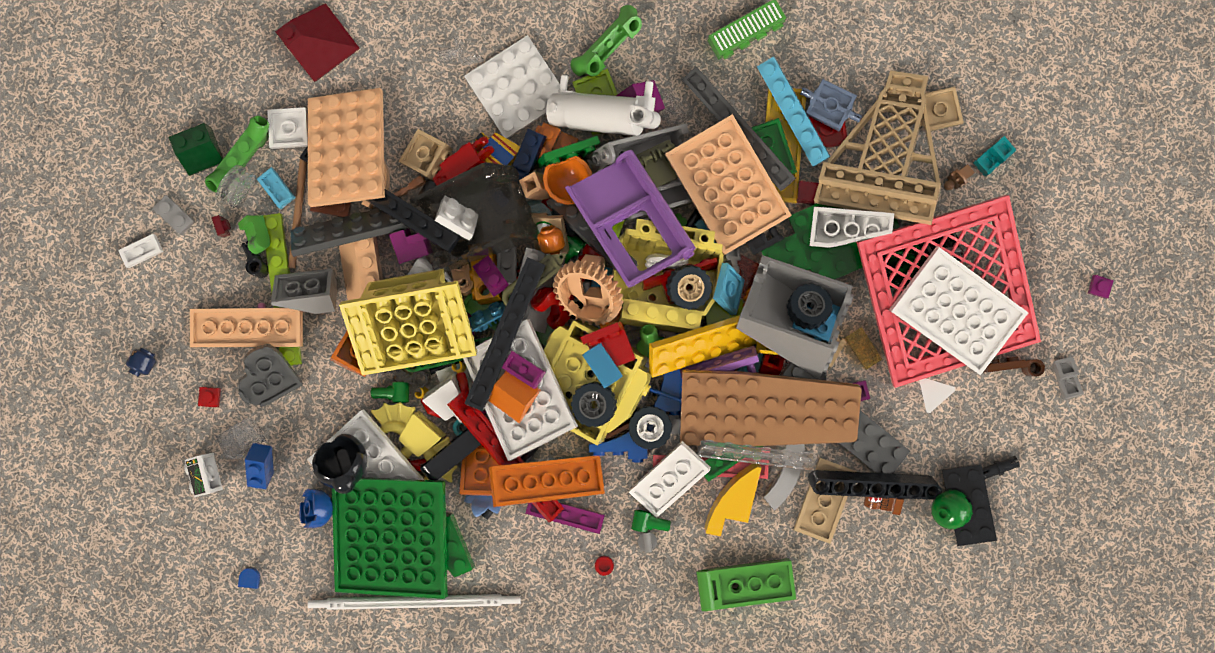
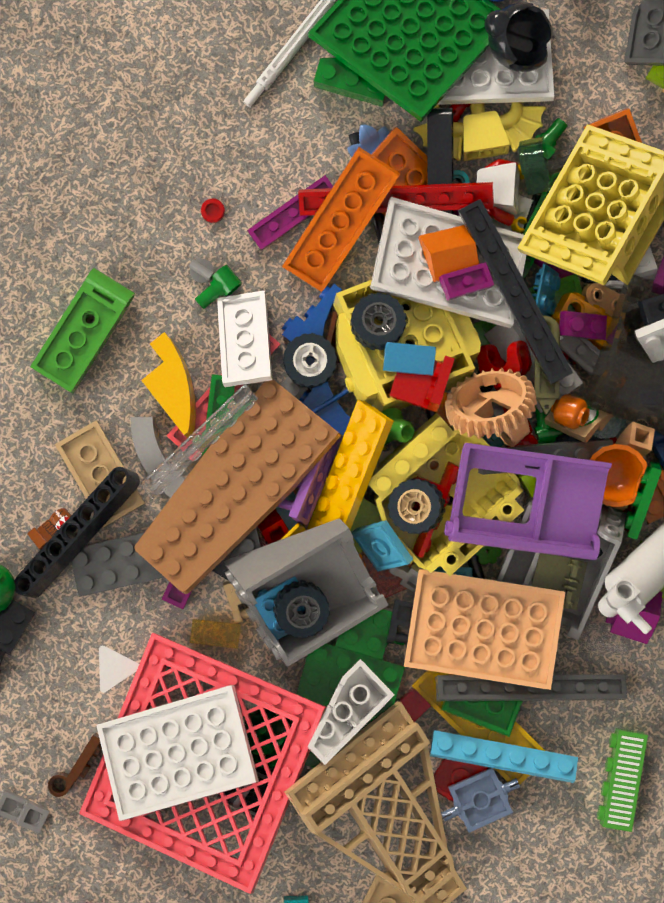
camera: 130 degrees right, 0 degrees up
white arm [645,253,689,269] -> none
medium nougat piece [944,164,975,190] -> none
none -> clear green brick [518,136,552,195]

